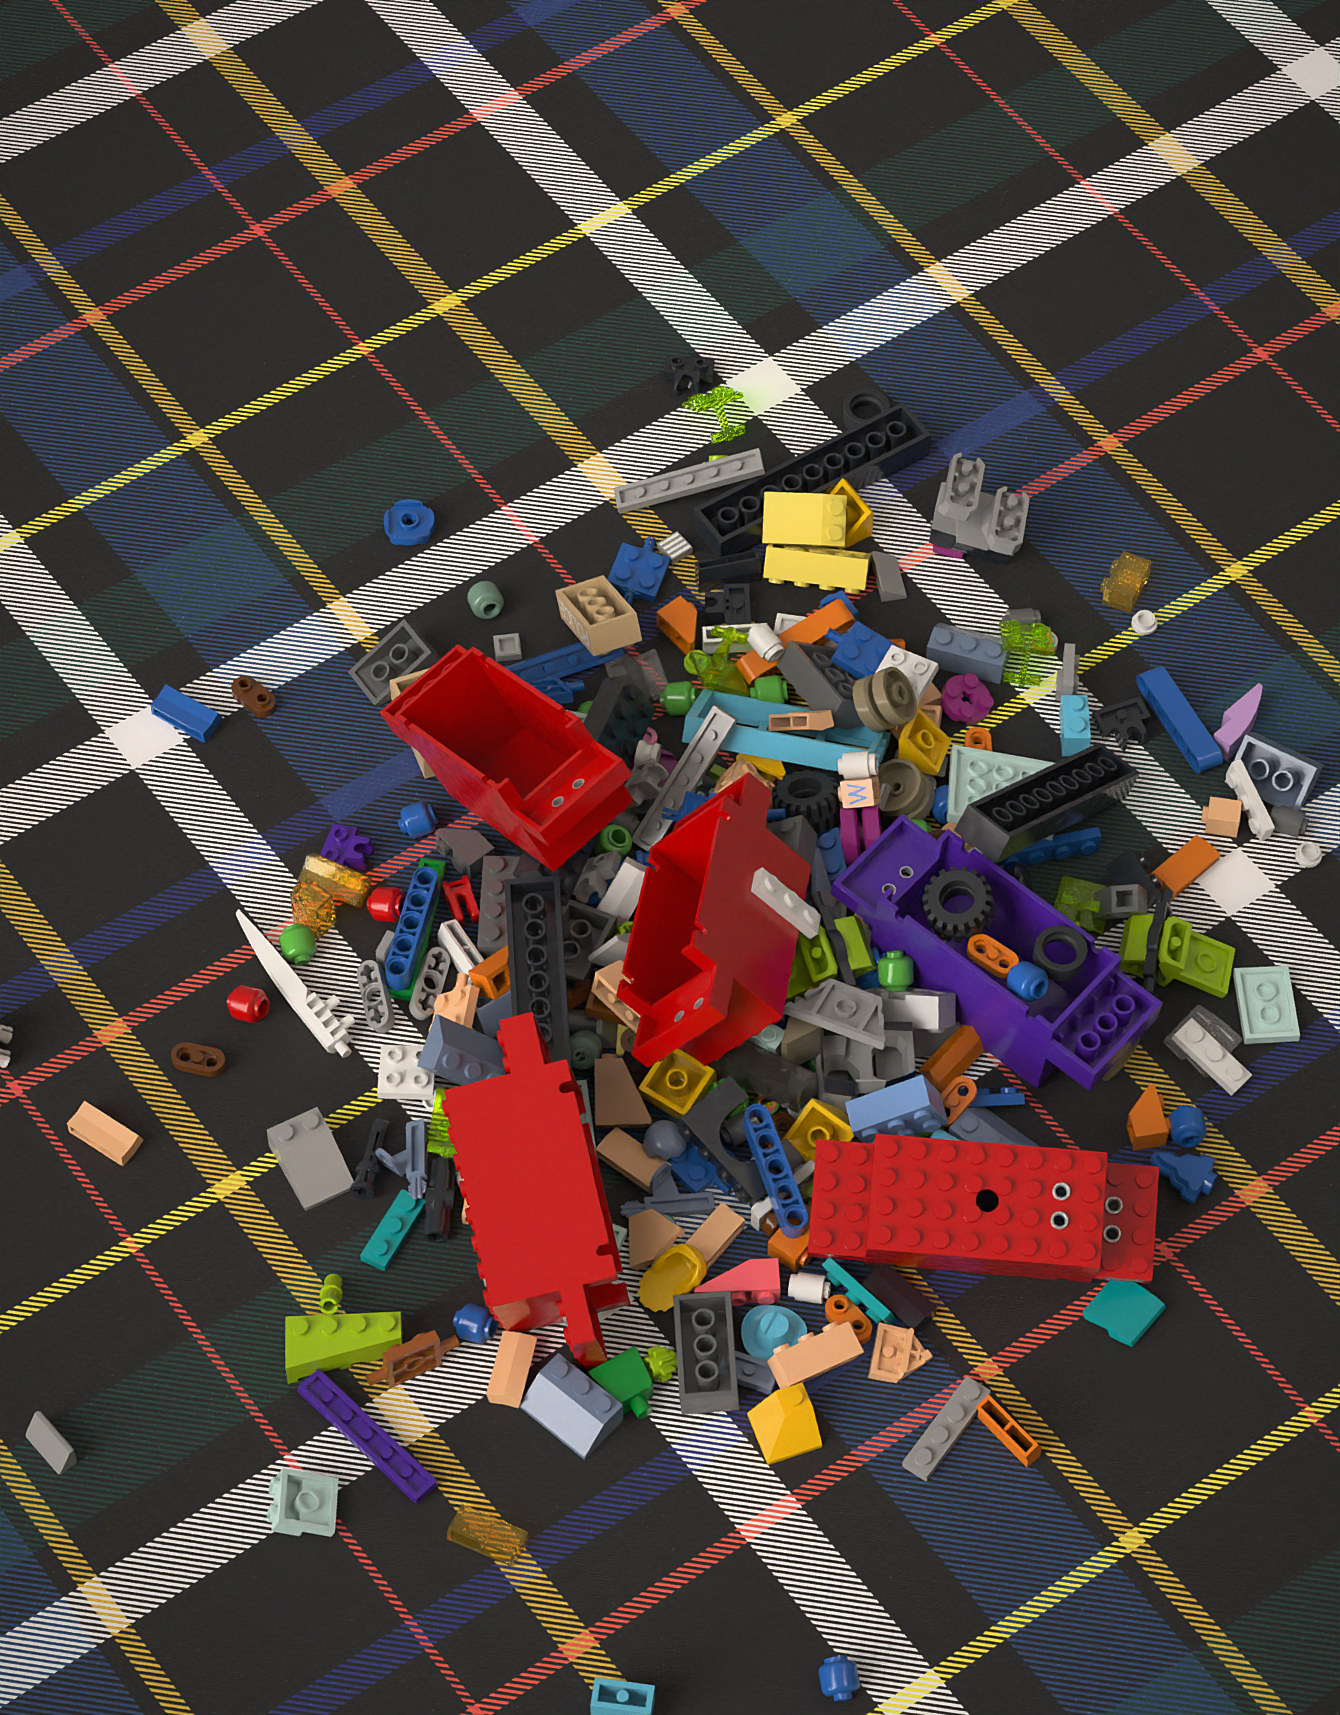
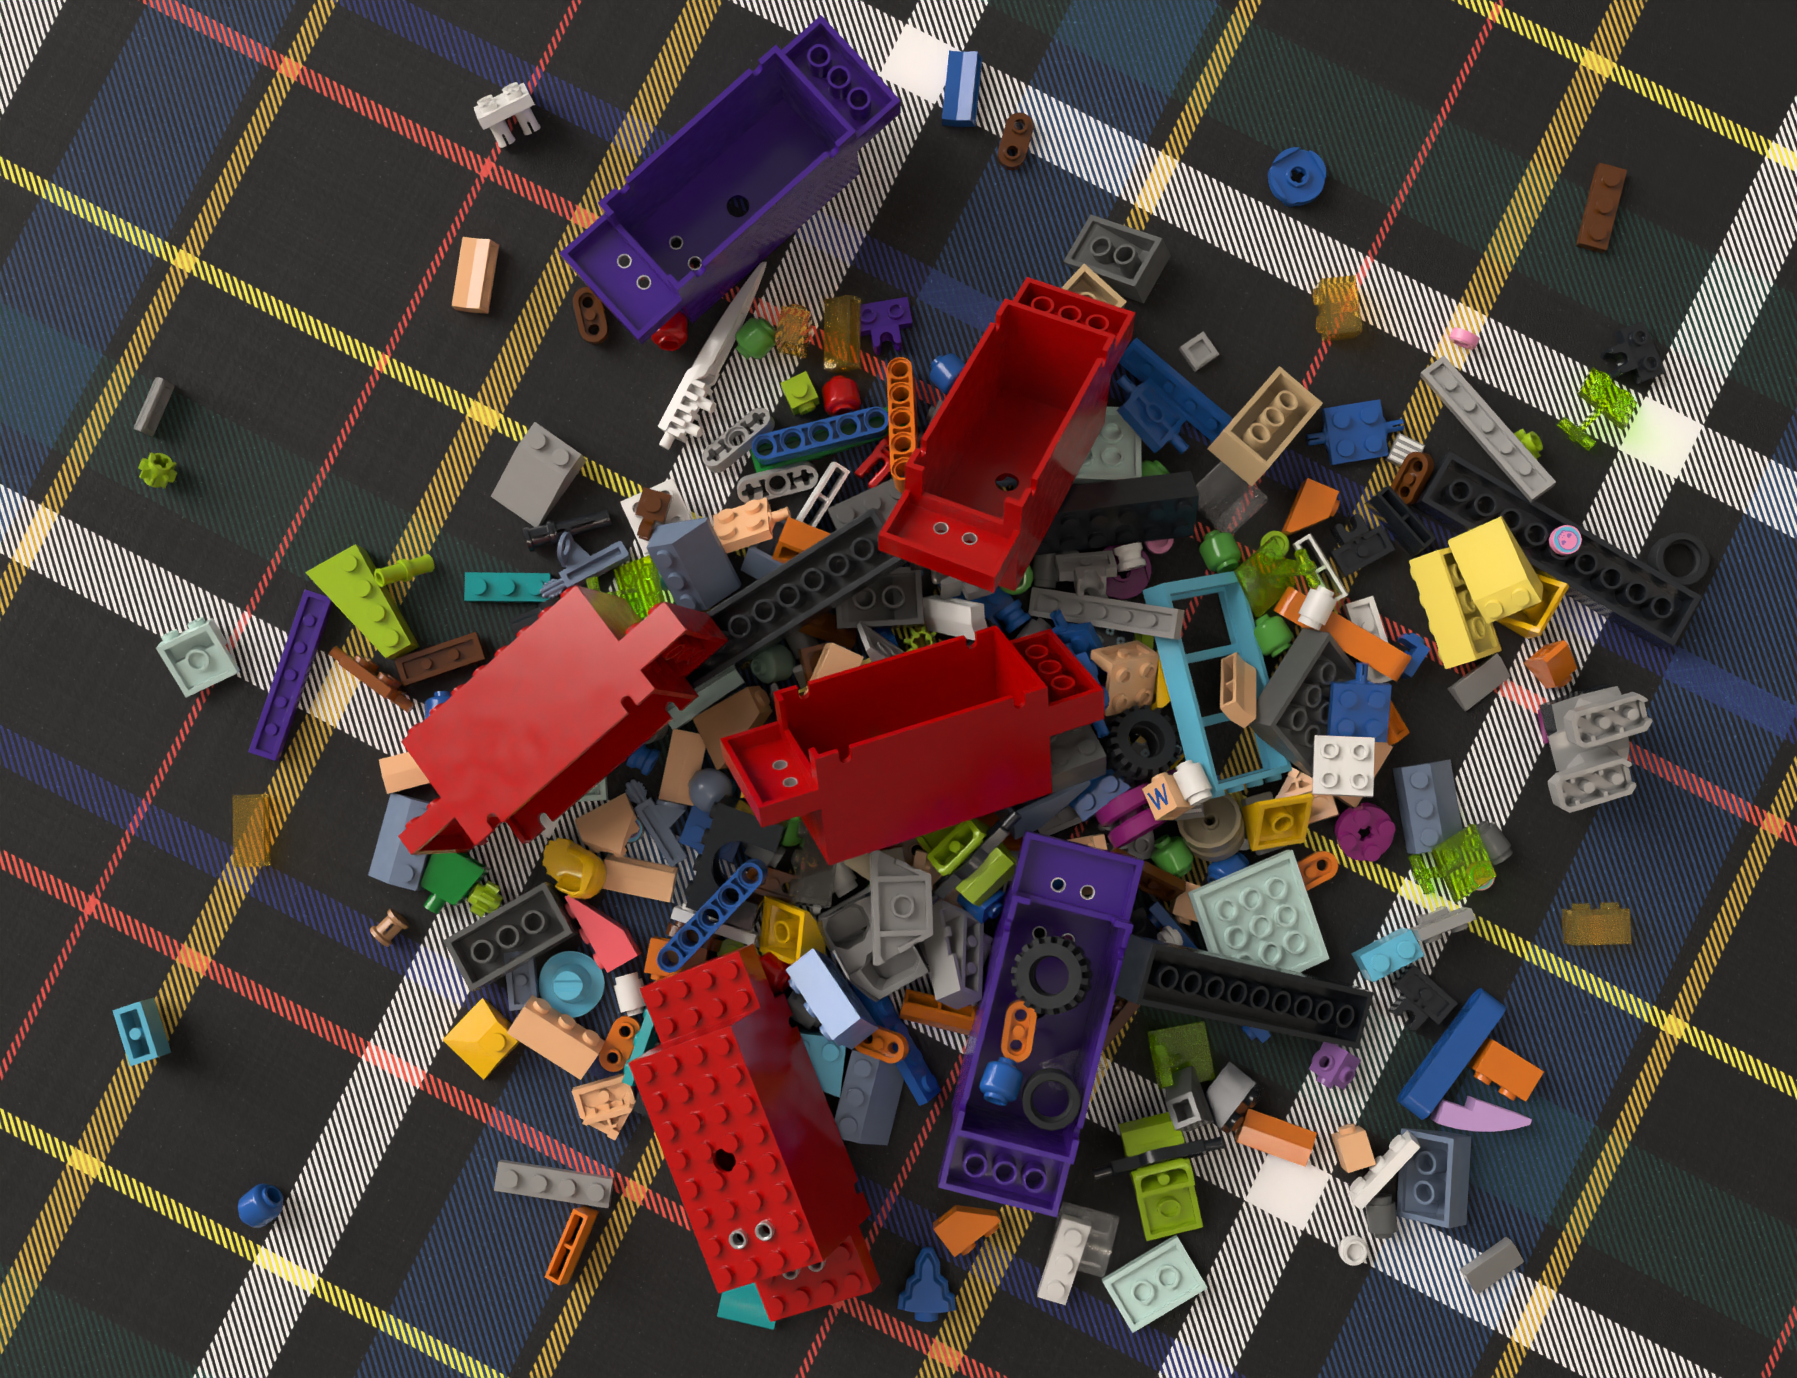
camera: 65 degrees right, 30 degrees up
light grey tile [376,930,395,968] -> none
sand green head [467,581,504,619] -> none
white plate [751,867,821,939] -> none
dark tan wheel [853,666,917,733] -> none
bright green head [878,950,914,991] -> none
white plate [1131,610,1157,635] -> none
blue head [1169,1105,1207,1148] -> none
none -> lime gear [138,453,177,488]
none -> medium nougat bush [370,908,409,947]
none -> reddish brown plate [394,632,487,687]
none -> dark purple piece [559,15,901,345]
none -> blue wheel [626,744,660,776]
none -> reddish brown plate [635,487,673,541]
none -> lime brick [780,371,820,415]
none -> orange beam [887,357,919,493]
none -> medium lavender brick [1309,1042,1361,1090]
none -> clear yellow brick [1313,275,1363,341]
none -> reddish brown plate [1390,452,1434,506]
none -> bright pink tile [1449,328,1480,350]
none -> orange brick [1468,1038,1544,1101]
none -> orange slope [1524,640,1577,689]
none -> tile [1549,525,1582,555]
none -> reddish brown plate [1576,163,1627,253]

